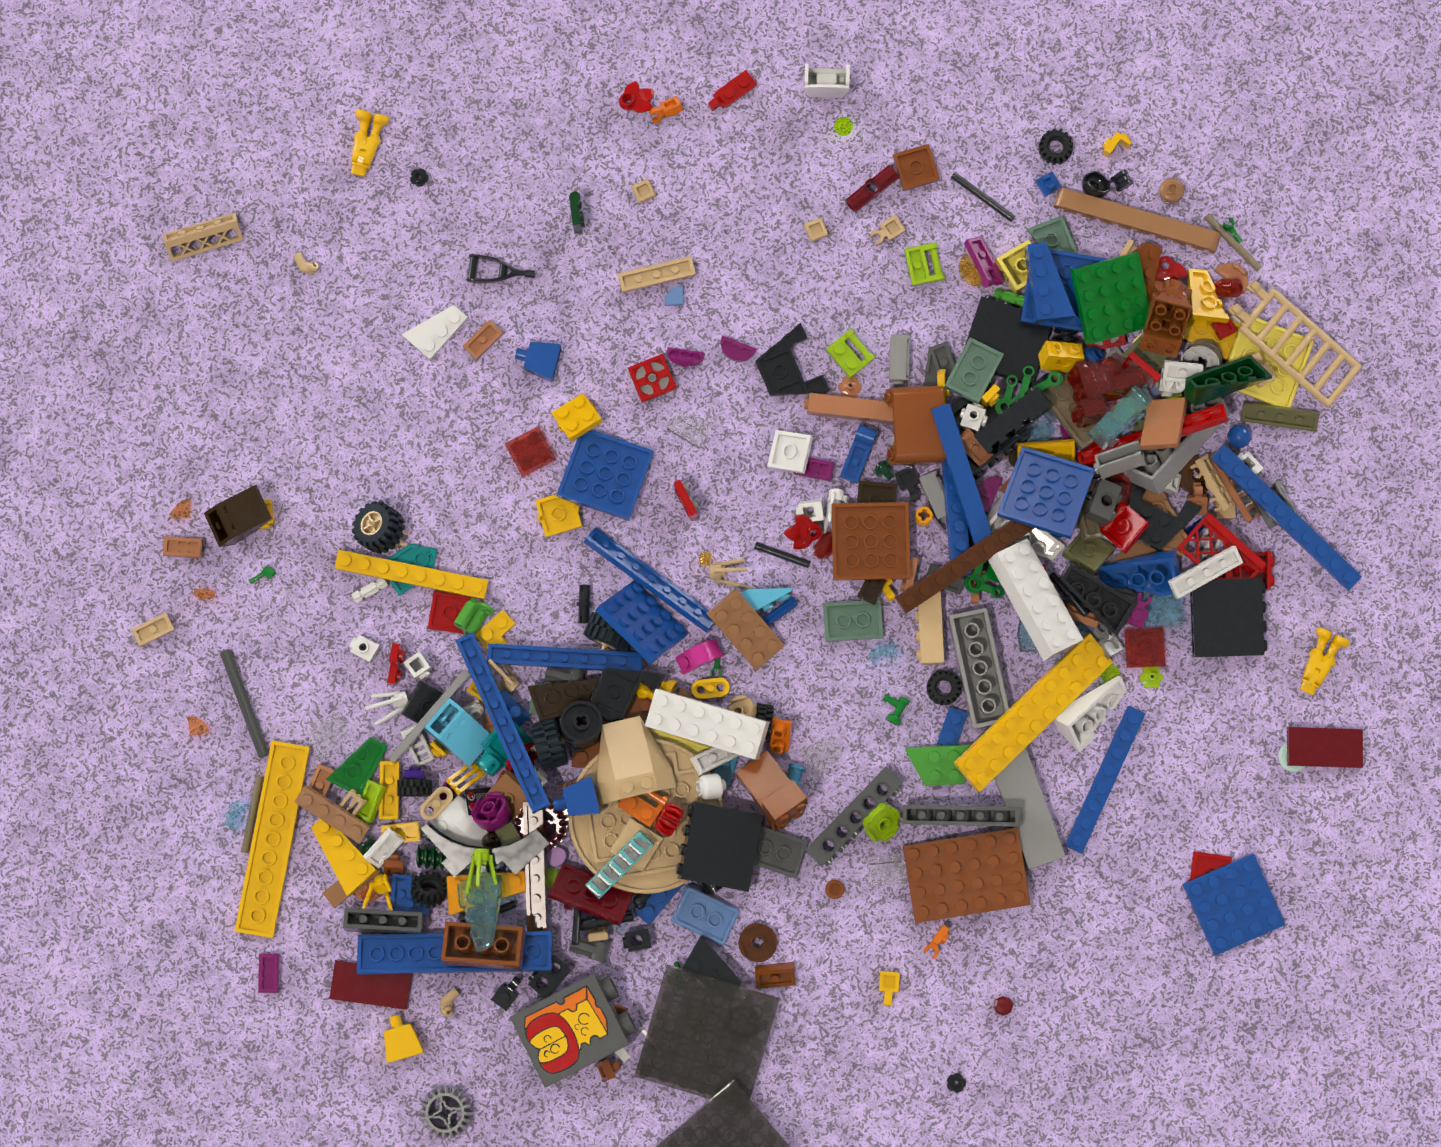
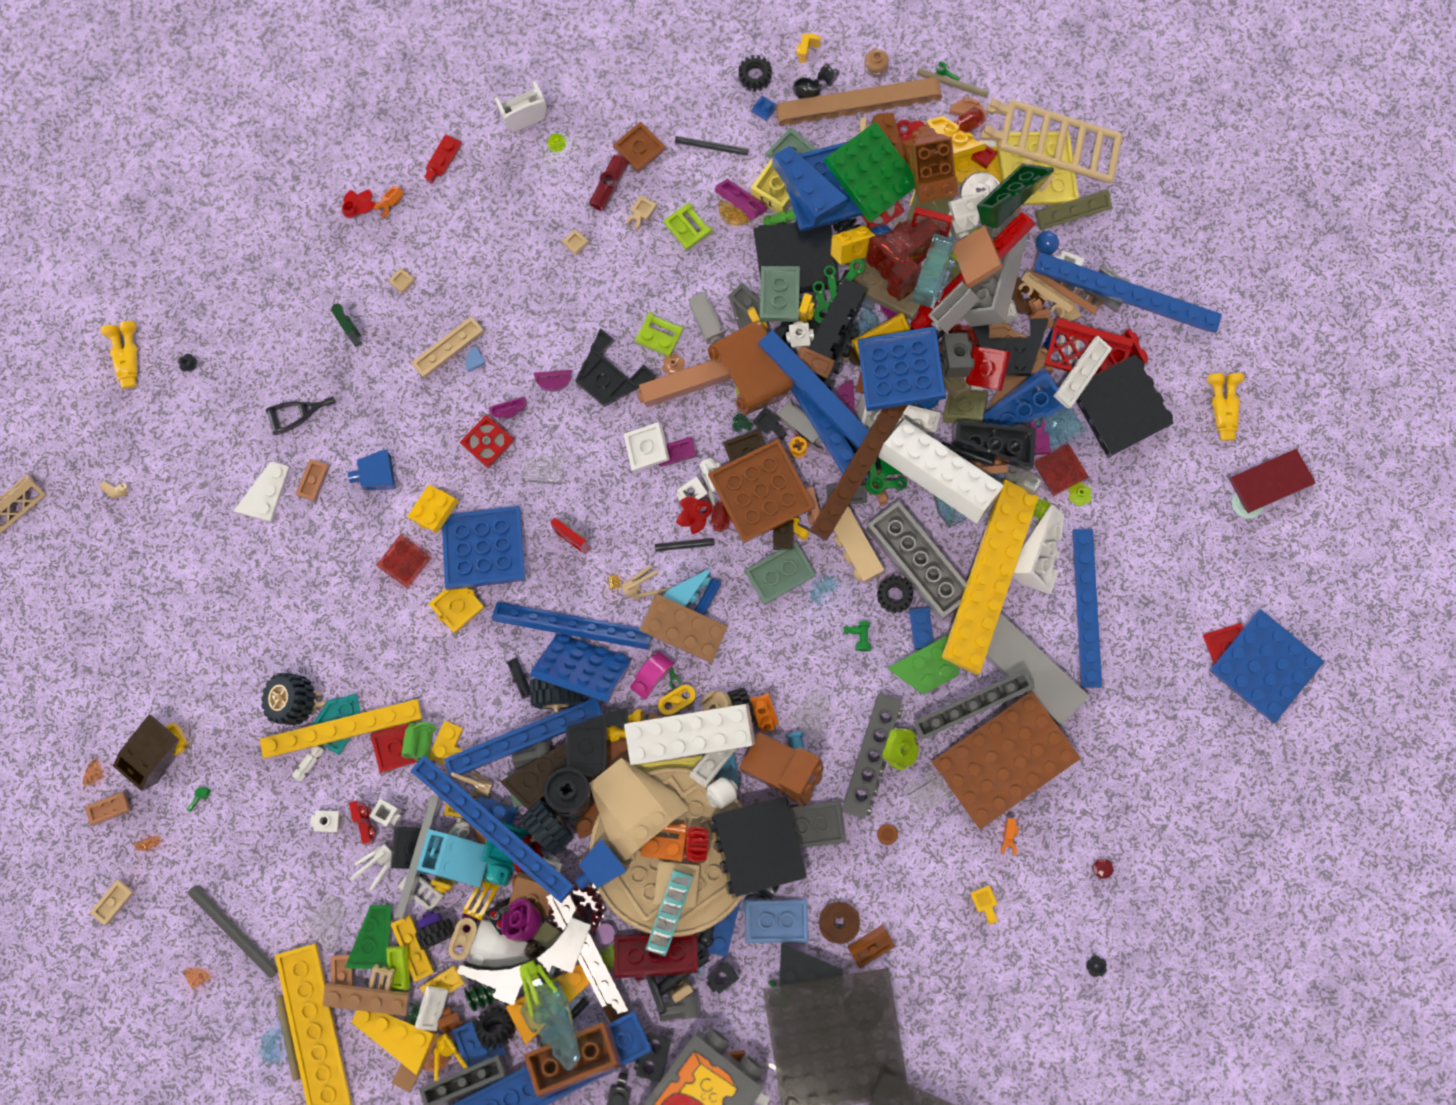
camera: 20 degrees left, 5 degrees down
blue plate [839,424,878,484] -> none

